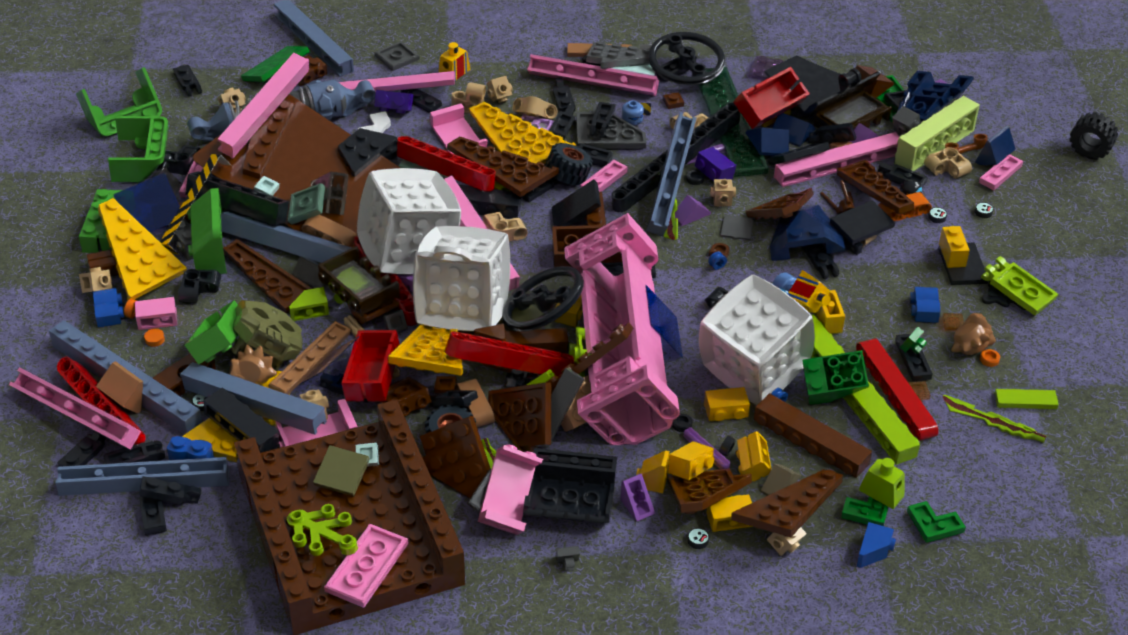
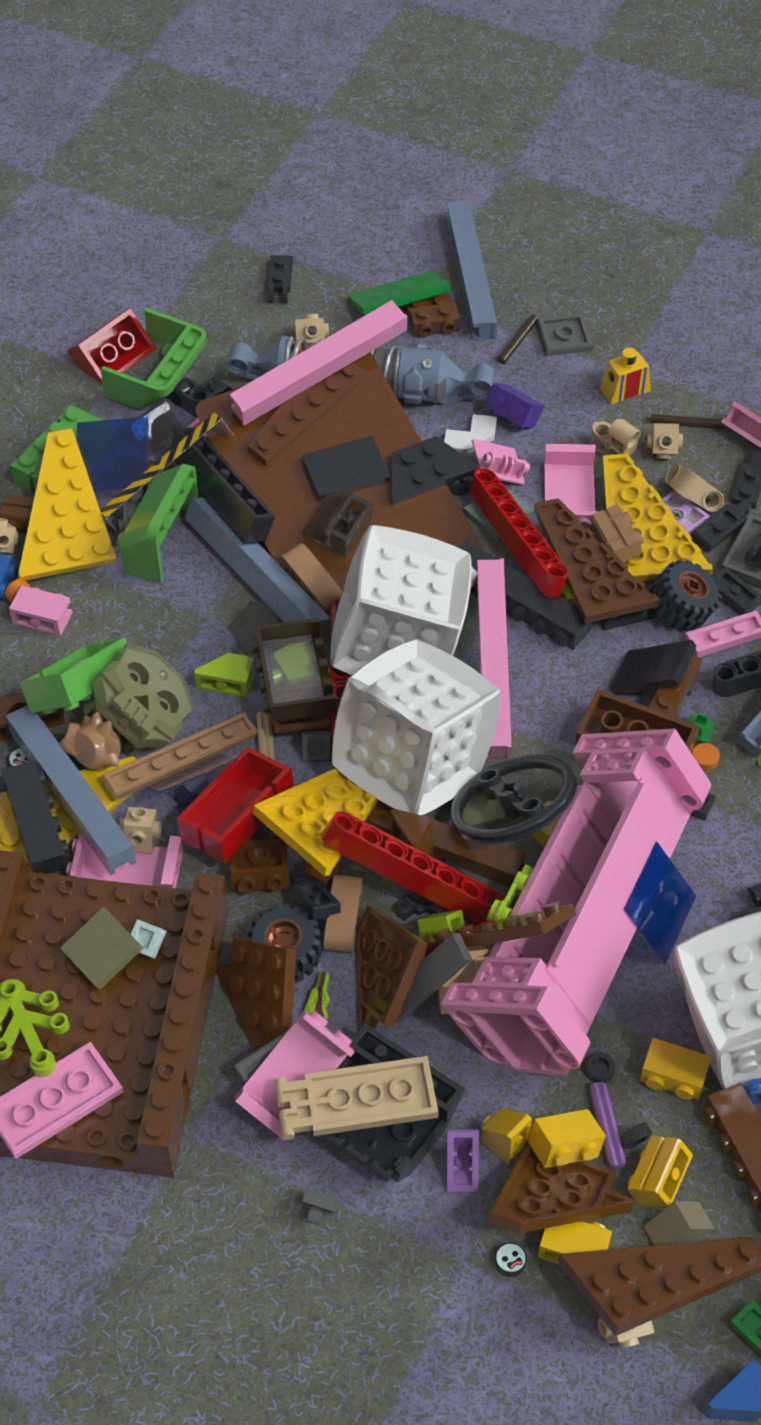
camera: 30 degrees right, 10 degrees up
bright green windscreen [76,67,162,136] -> none
orange tile [144,329,165,347] -> none
black piece [178,269,221,303] -> none
reddish brown wing [223,239,312,313] -> none
light aqua plate [254,176,279,196] -> none
sand green tile [288,183,325,225] -> none
bright pink tile [339,71,455,92] -> none
black hinge [400,89,442,113] -> none
tan piece [483,212,528,242] -> none
none -> red slope [67,308,156,384]
none -> tan hinge [274,1056,438,1140]
none -> black tile [302,436,390,500]
none -> bright pink hinge [471,439,530,485]
none -> dark brown bar [497,315,538,365]
none -> medium nougat brick [591,504,644,563]
none -> dark brown bar [650,414,724,429]

